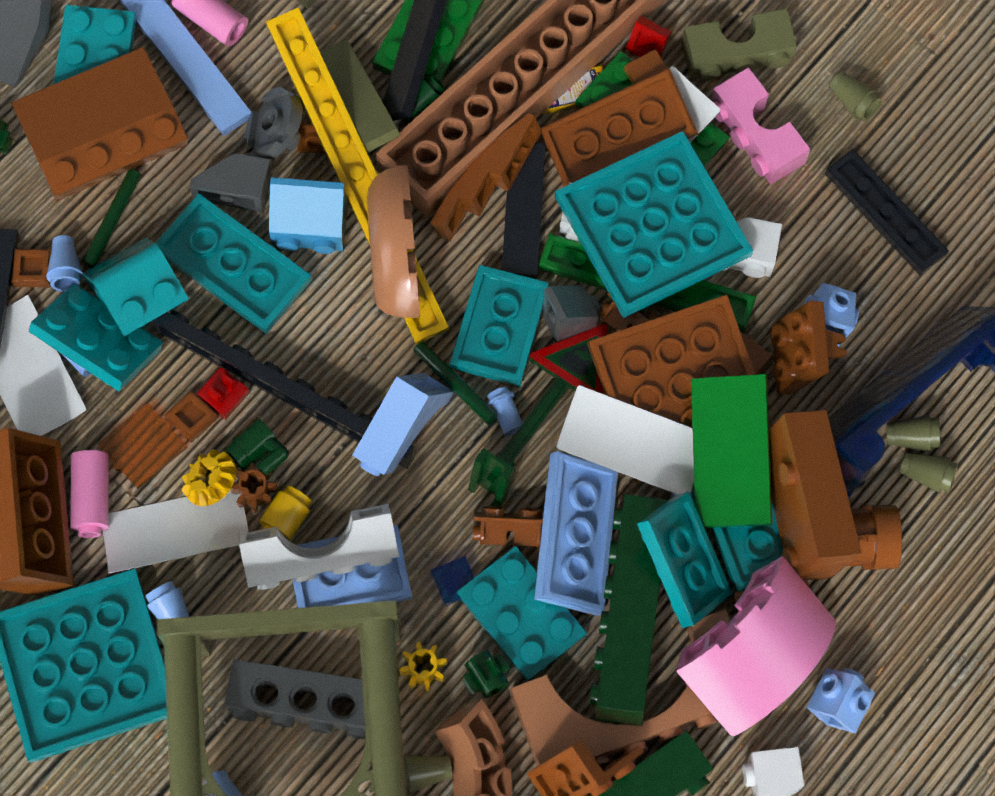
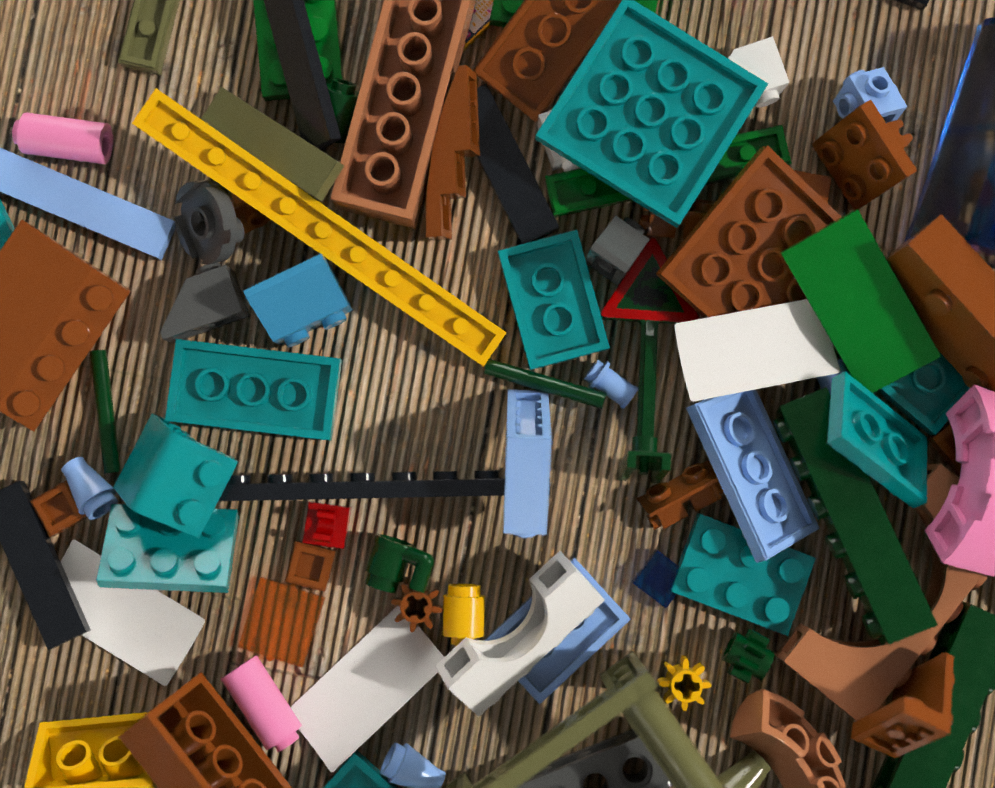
camera: 30 degrees left, 15 degrees up
yellow gear [182,449,237,506] -> none
nougat brick [367,165,420,318] -> none

